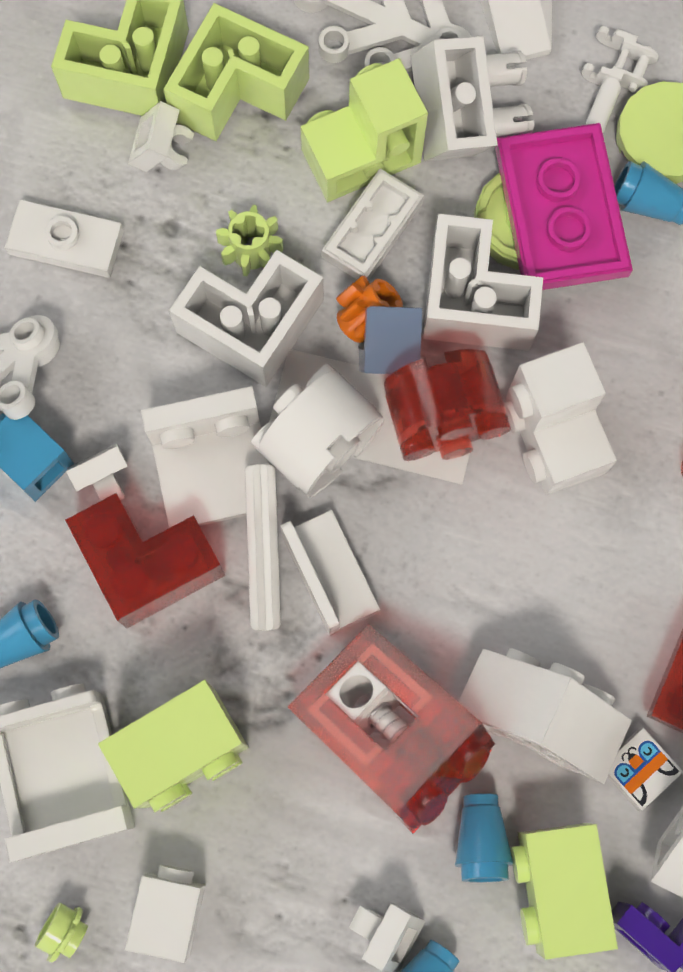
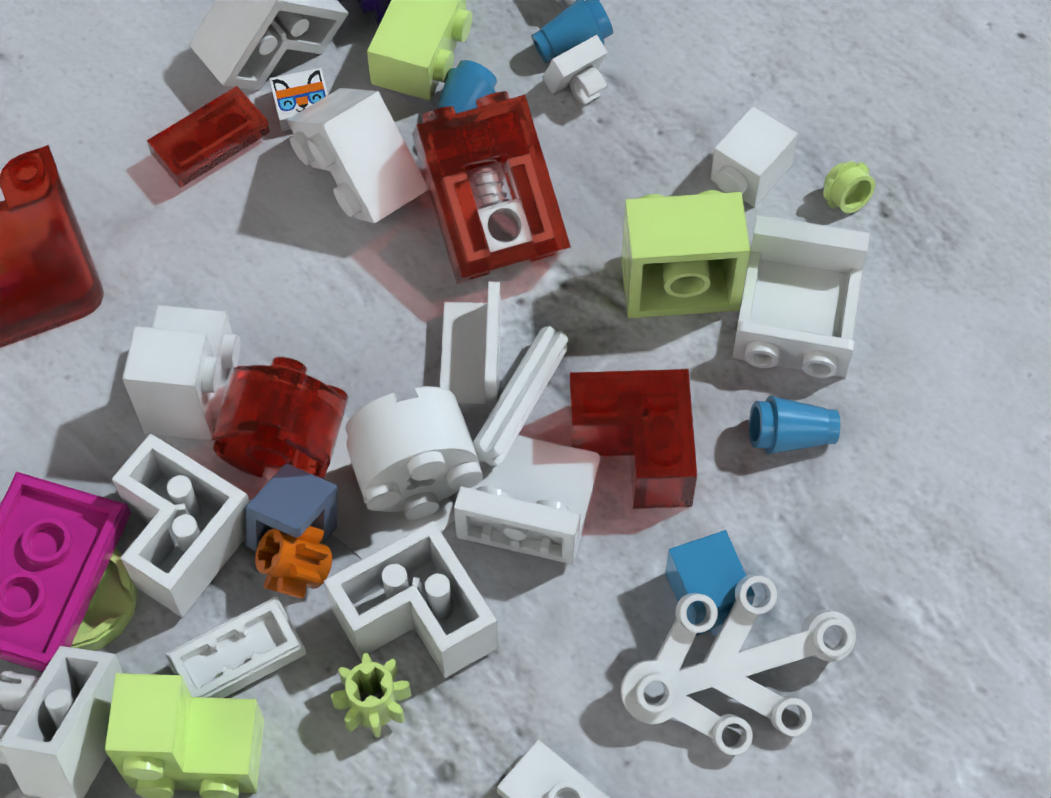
camera: 150 degrees left, 15 degrees down
white tile [66,443,128,508] -> none

